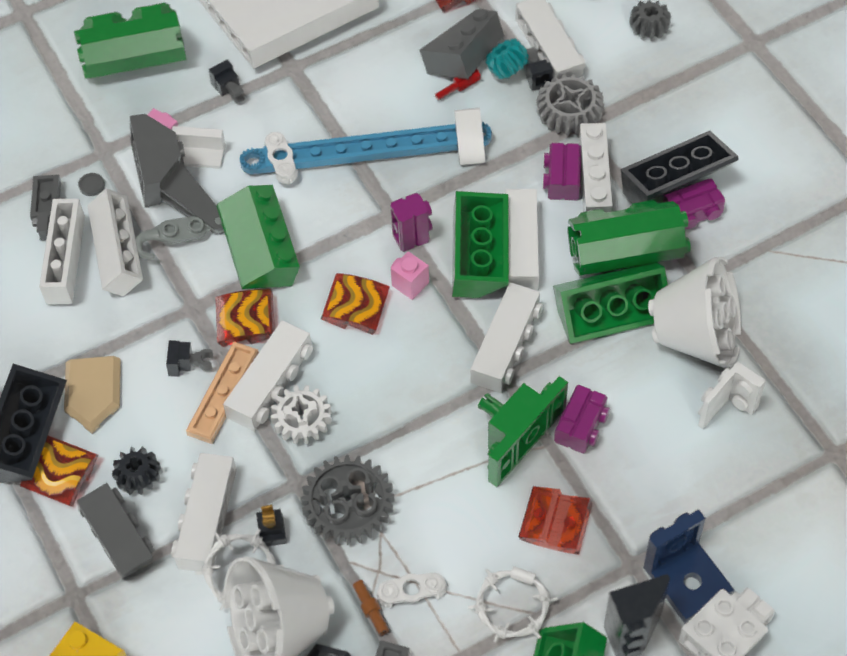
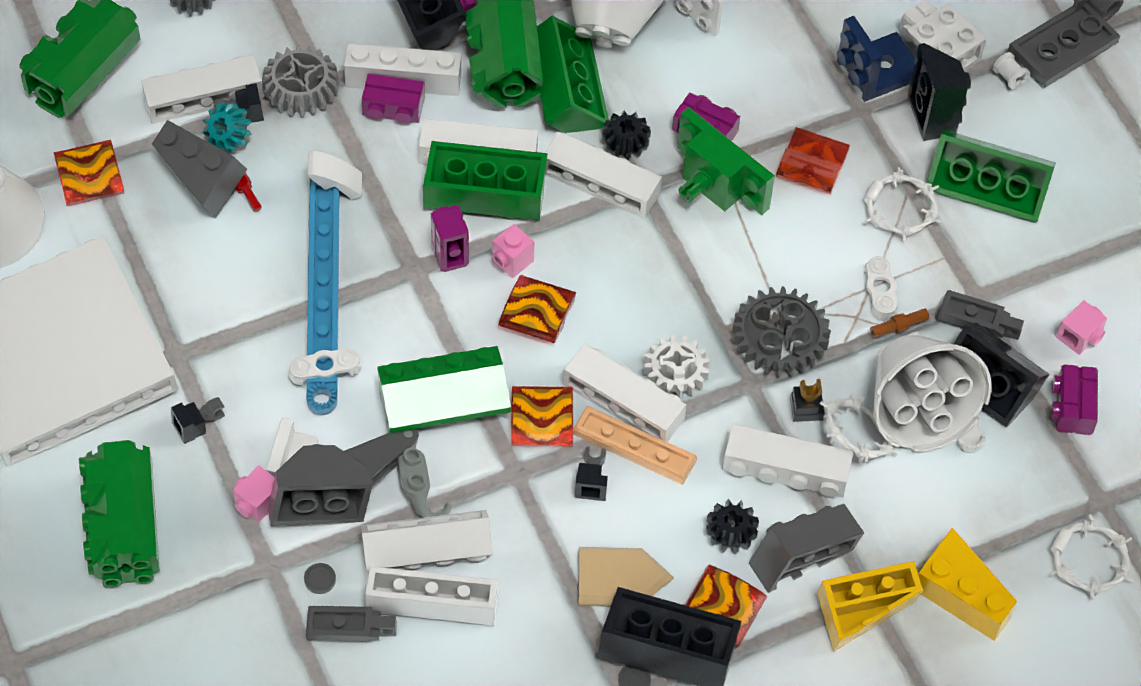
camera: 90 degrees left, 0 degrees up
none -> black gear [602,110,651,160]
none -> yellow wedge [817,561,923,652]

